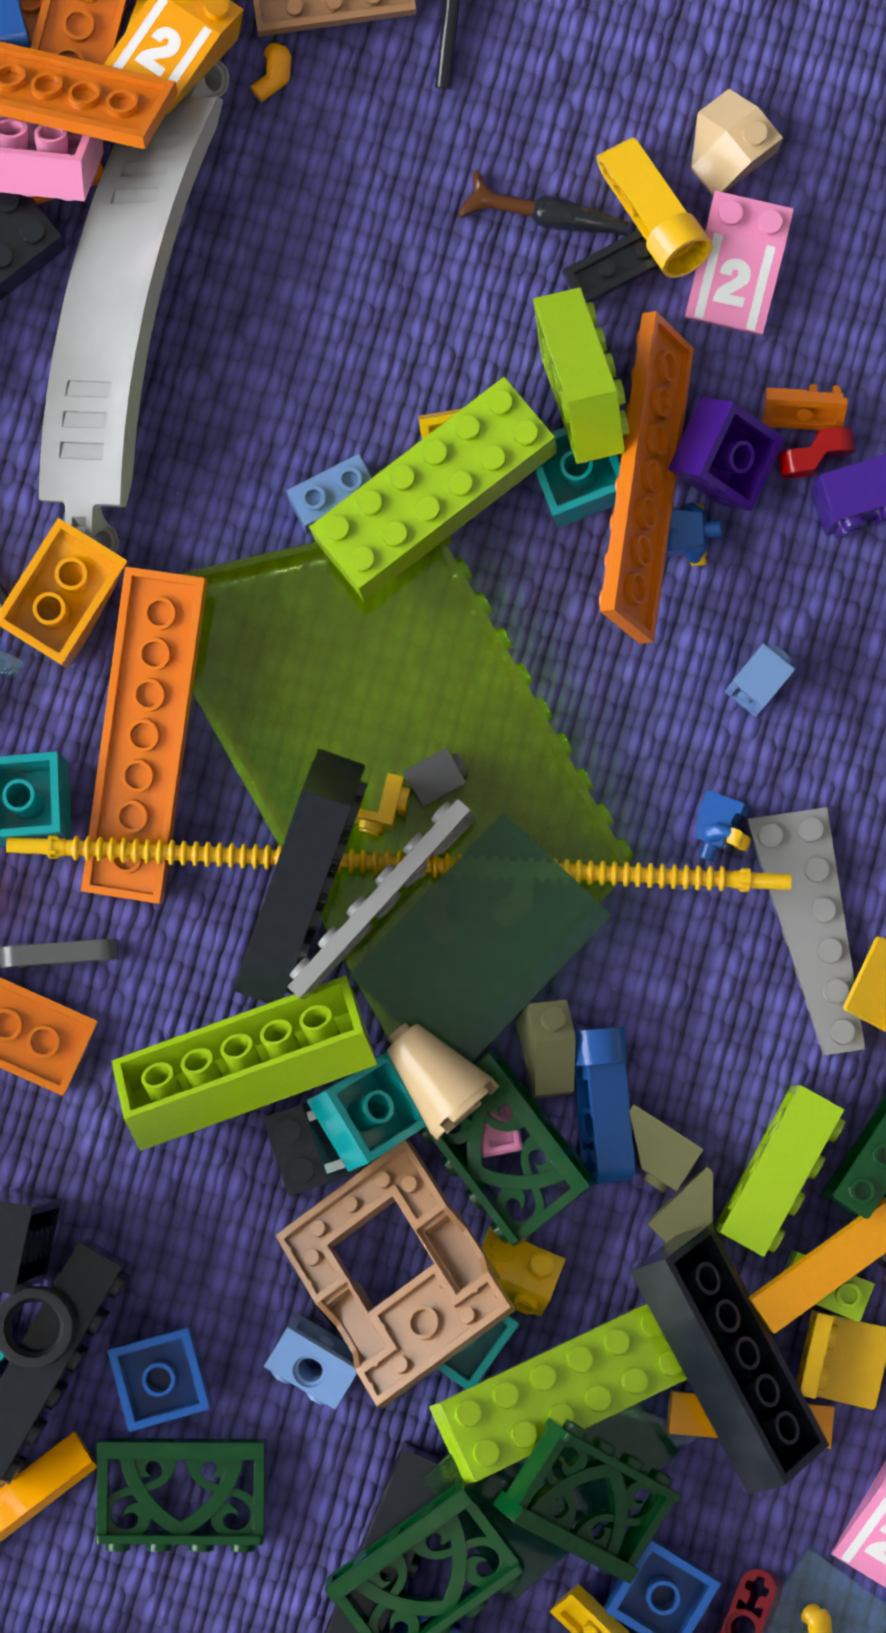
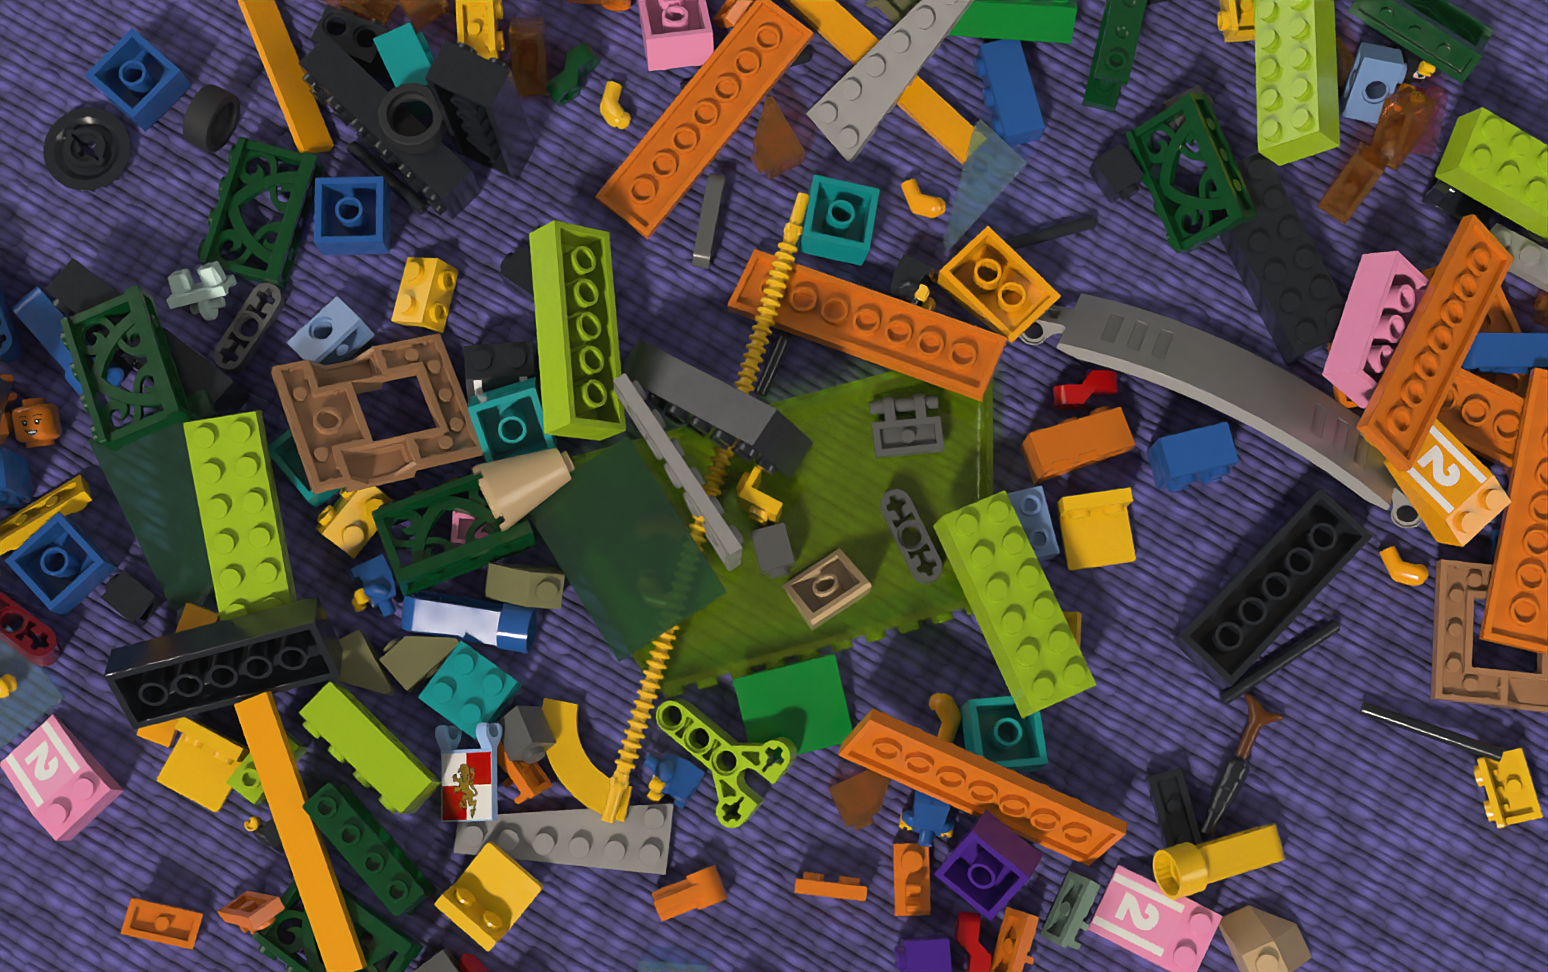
camera: 105 degrees right, 5 degrees down
dark green fence [493,1417,682,1584] -> none
lime brick [533,287,629,464] -> none
medium blue brick [724,643,795,717] -> none
none -> black brick [100,570,166,627]
none -> light aqua hips [166,261,237,321]
none -> black tyre [183,84,241,153]
none -> dark grey beam [214,283,285,373]
none -> black bar [347,141,429,215]
none -> blue piece [349,554,397,617]
none -> yellow bracket [391,257,459,333]
none -> teal brick [418,640,522,740]
none -> flag [435,723,502,822]
none -> dark grey brick [496,705,556,764]
none -> orange plate [497,740,553,804]
none -> black brick [500,246,534,303]
none -> yellow tile [542,698,633,823]
none -> orange piece [651,865,728,922]
none -> lime beam [656,698,797,828]
none -> green piece [732,653,853,761]
none -> black bar [754,330,793,397]
none -> tan slope [782,548,872,631]
none -> orange plate [794,872,867,901]
none -> clear orange slope [827,769,891,831]
none -> dark grey plate [869,393,944,459]
none -> dark grey beam [880,489,942,584]
none -> black piece [890,254,938,311]
none -> orange plate [892,843,931,916]
none -> light orange arm [929,693,962,743]
none -> orange wedge [1020,405,1136,485]
none -> sand green plate [1039,871,1100,950]
none -> red piece [1053,370,1118,410]
none -> yellow bracket [1056,487,1136,571]
none -> blue brick [1146,422,1239,493]
none -> black brick [1171,488,1373,689]
none -> black bar [1218,619,1340,705]

